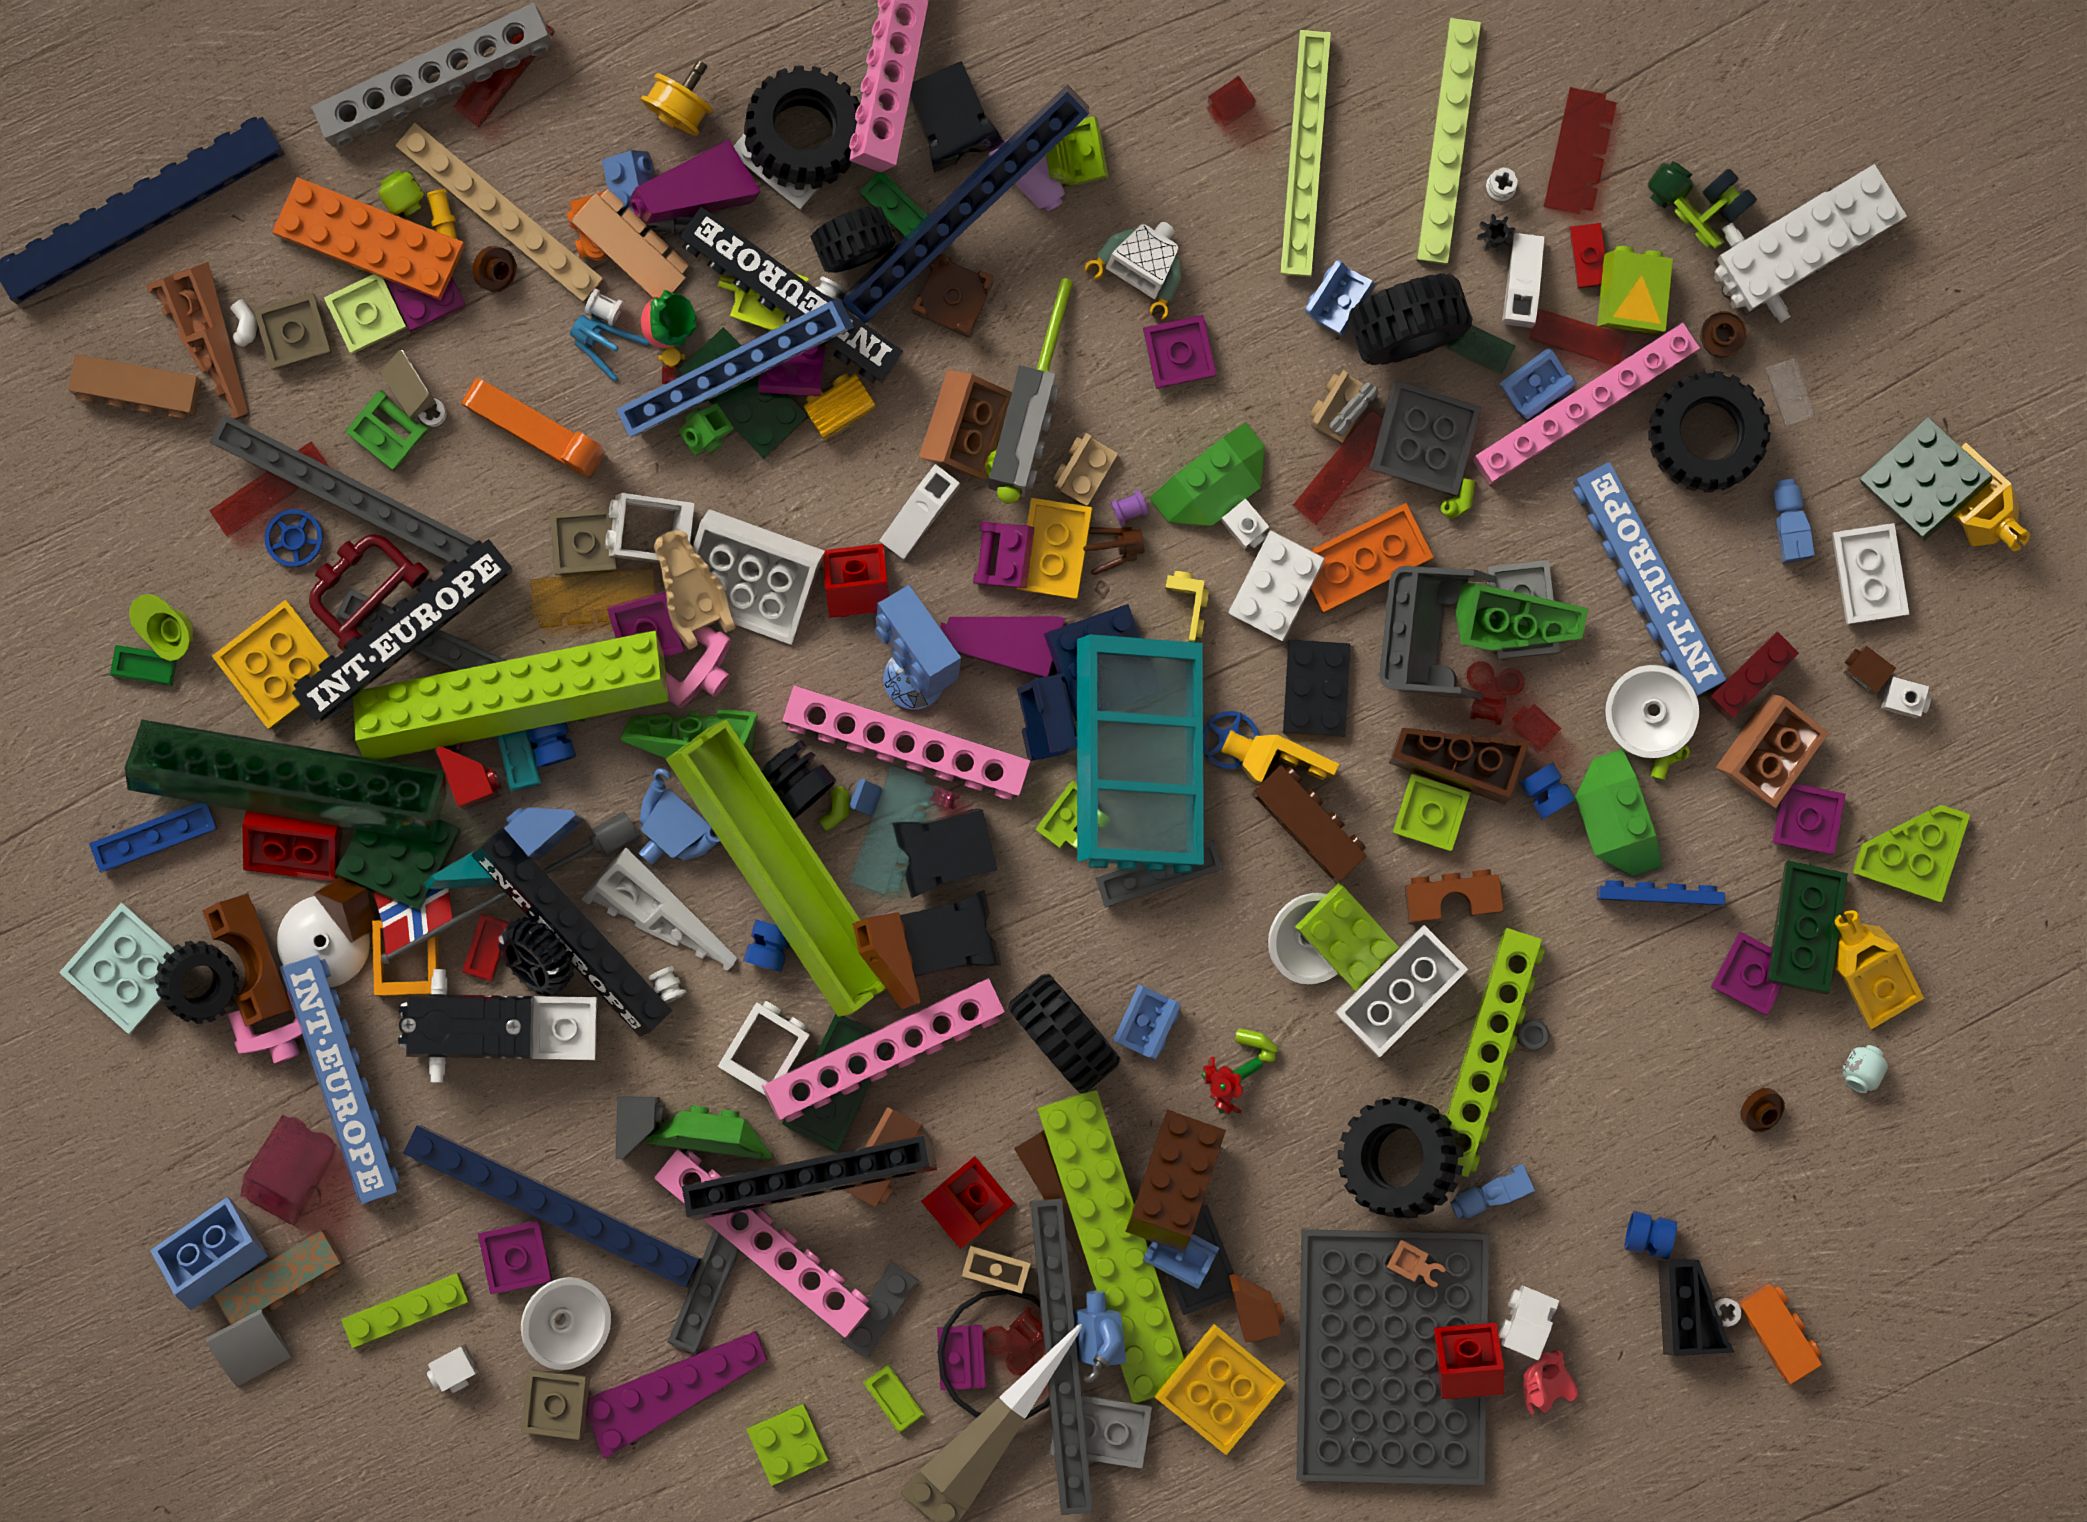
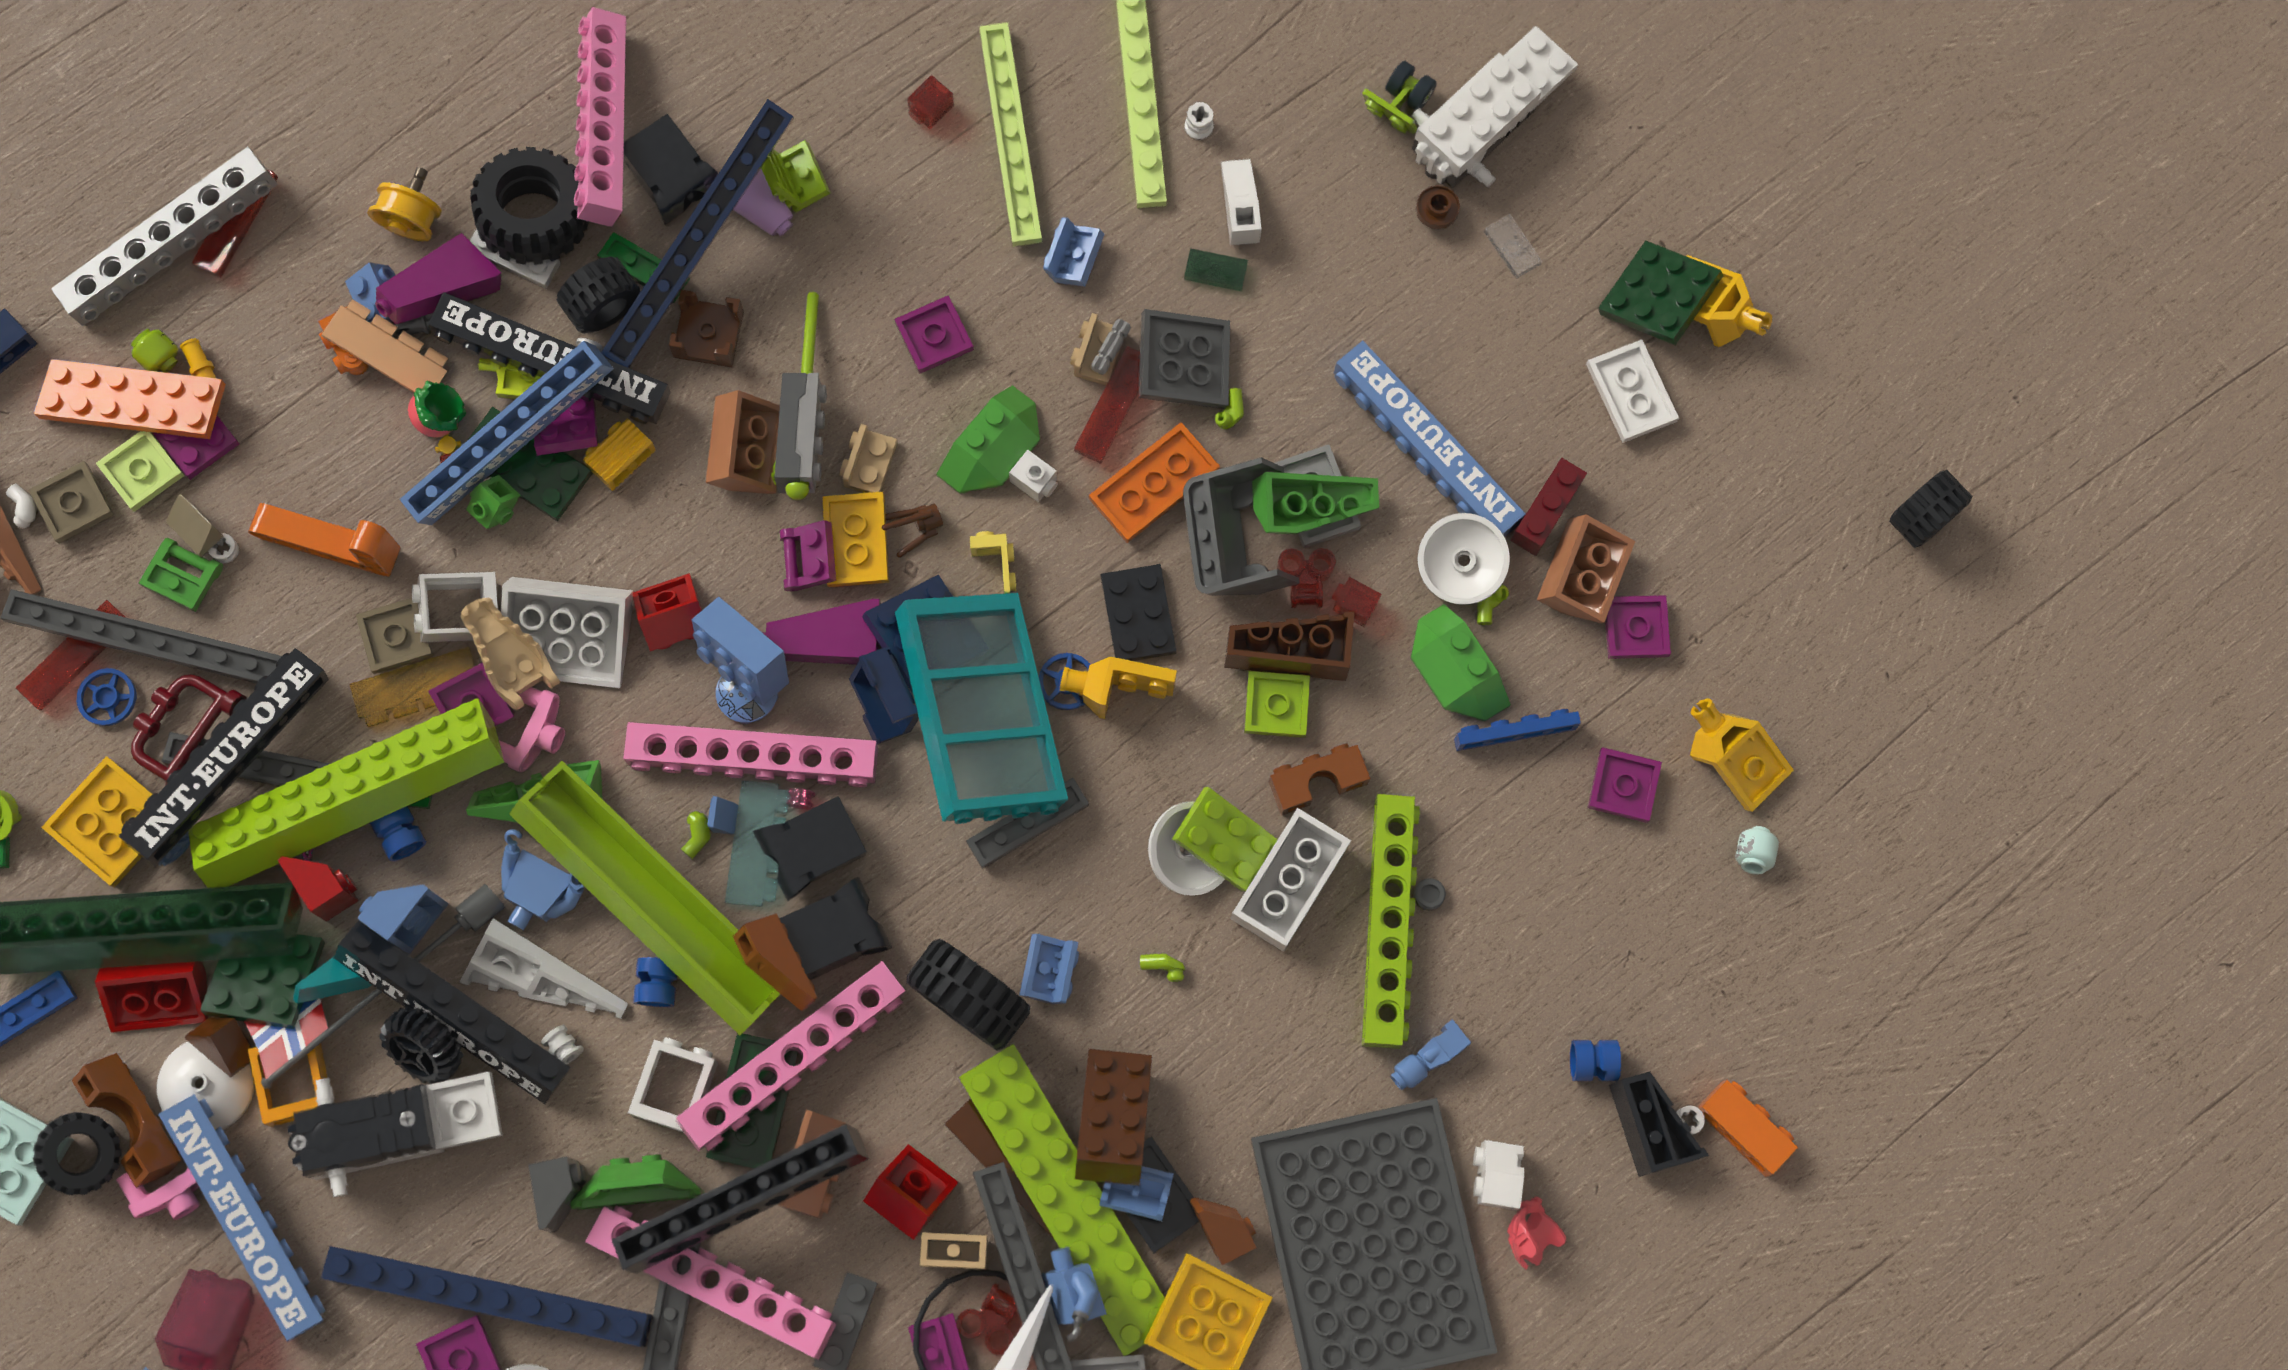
camera: 20 degrees left, 10 degrees down
tan plate [395,123,604,303] -> none
red tile [462,913,511,982] -> none
reddish brown plate [473,246,517,292] -> none
teal plate [497,730,541,792] -> none
dark azure plant [570,315,650,381] -> none
white bush [584,289,624,326] -> none
black wheel [761,740,837,820] -> none
white slope [879,464,960,560] -> none
lime plate [1035,780,1109,850] -> none
white torso [1085,222,1181,320] -> none
medium lavender bush [1110,489,1149,526] -> none
red plant [1201,1057,1263,1115] -> none
white plate [1228,530,1326,641] -> none
reddish brown brick [1252,765,1367,884] -> none
black tyre [1338,1097,1464,1219] -> none
black tyre [1348,273,1473,365] -> none
nougat plate [1386,1239,1446,1287] -> none
red slope [1434,1322,1504,1400] -> none
bright pink brick [1473,323,1700,486] -> none
black gear [1477,214,1516,254] -> none
medium blue bracket [1499,348,1576,419] -> none
blue wheel [1519,762,1576,820] -> none
clear red plate [1529,309,1627,366] -> none
clear red windscreen [1544,87,1617,214] -> none
red plate [1569,223,1605,289] -> none
lime brick [1597,246,1673,335] -> none
dark green head [1647,161,1694,208] -> none
black tyre [1648,371,1771,493] -> none
reddish brown plate [1740,1088,1785,1133] -> none
dark green plate [1766,860,1848,995] -> none
medium blue piece [1773,479,1815,563] -> none
reddish brown brick [1843,646,1896,695] -> none
lime plate [1851,805,1971,903] -> none
white brick [1880,677,1931,719] -> none

